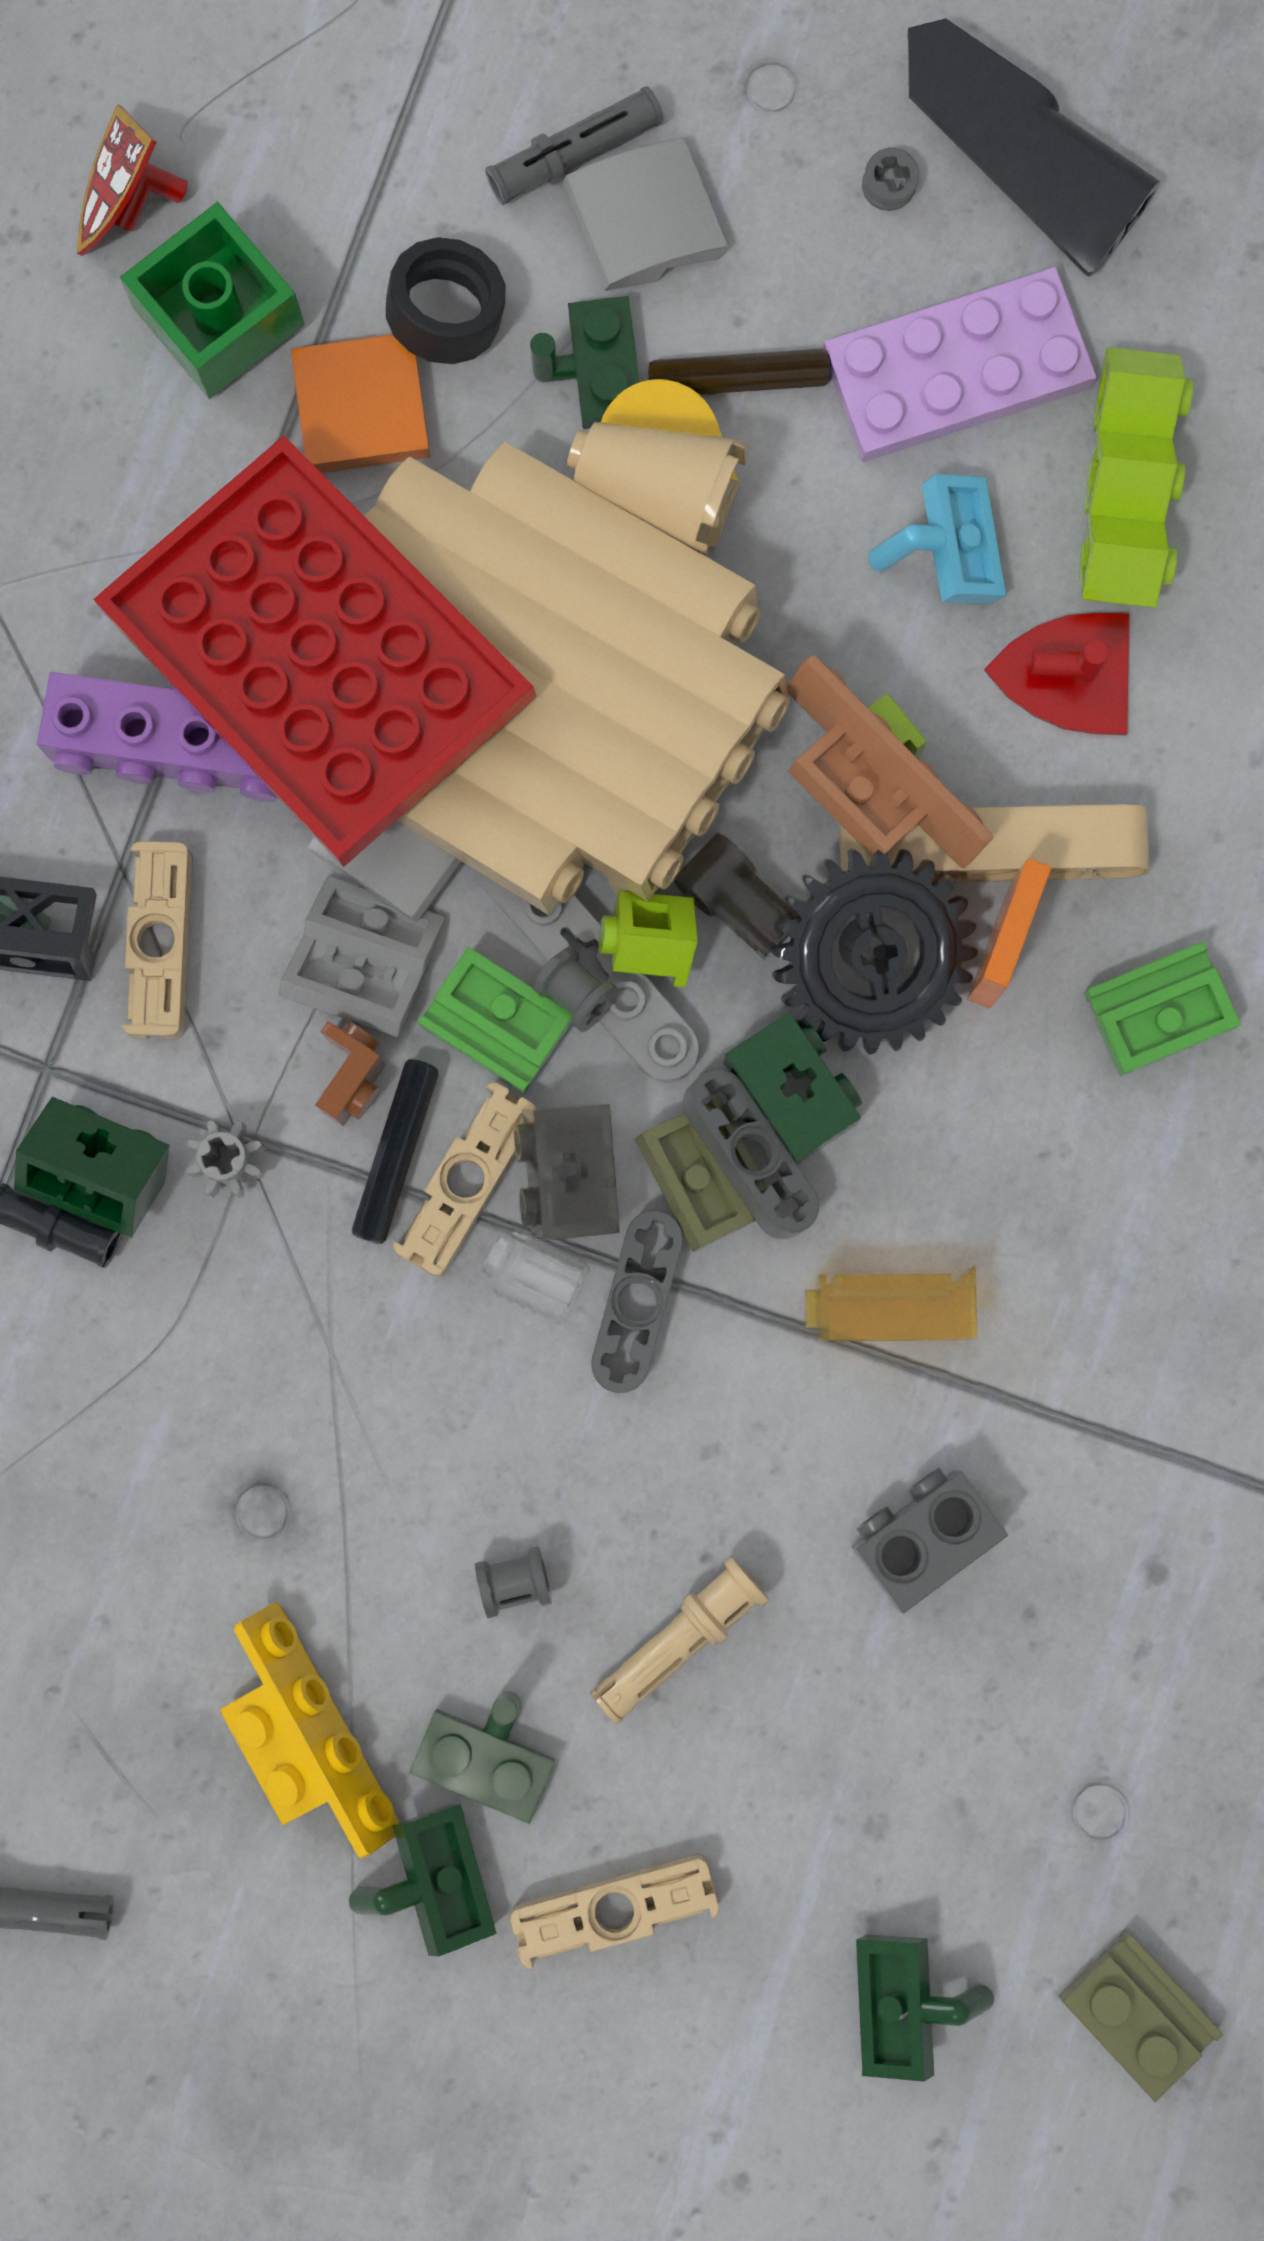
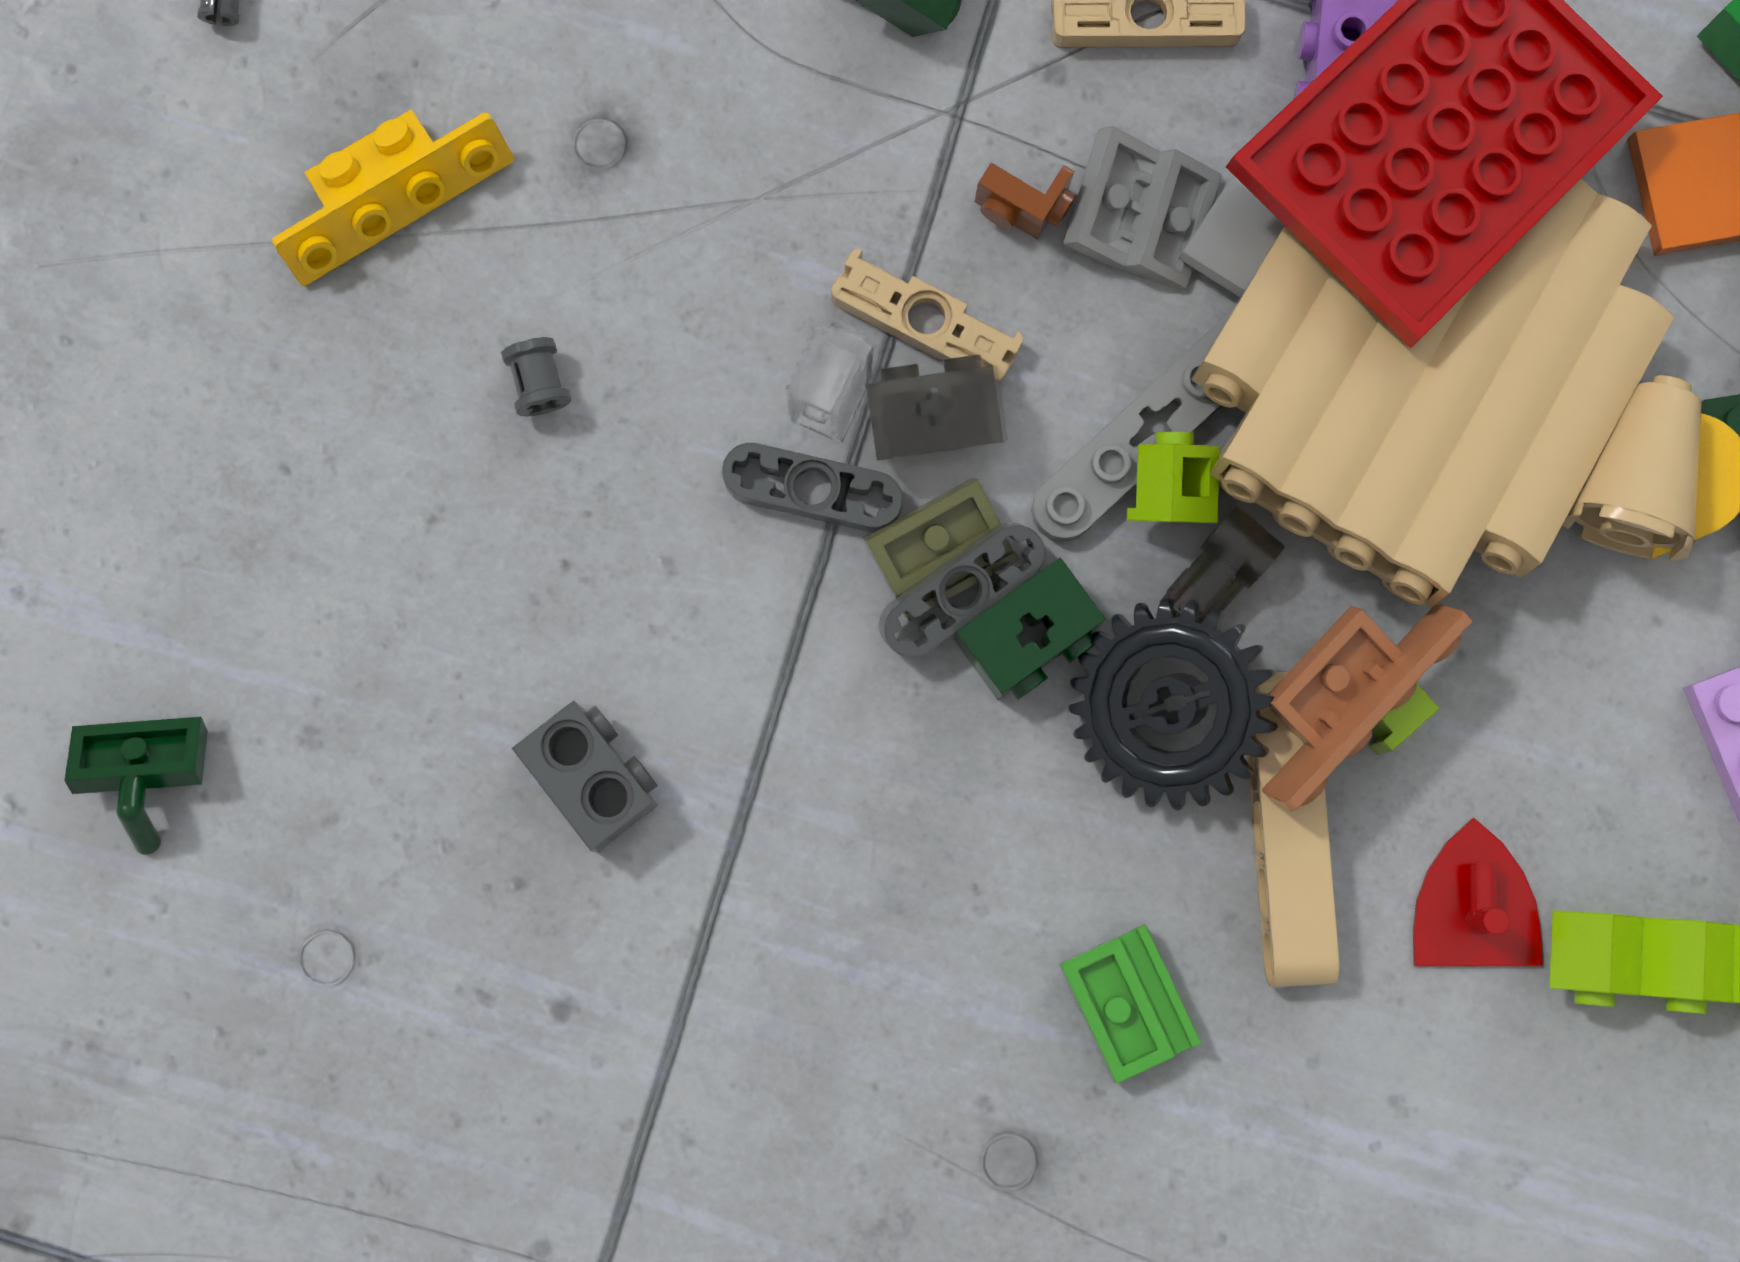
camera: 80 degrees right, 0 degrees up
light grey gear [185,1120,266,1198] -> none
dark green plate [349,1804,497,1957] -> none
black axle [352,1059,439,1244] -> none
plate [409,1691,556,1824] -> none
bright green plate [417,946,573,1094] -> none
tan piece [510,1854,719,1969] -> none
dark grey bush [533,947,619,1032] -> none
tan pin [590,1556,770,1724] -> none
clear yellow window [804,1265,978,1342] -> none
medium azure plate [868,474,1006,604] -> none
orange tile [967,857,1052,1008] -> none
olive plate [1058,1930,1224,2102] -> none

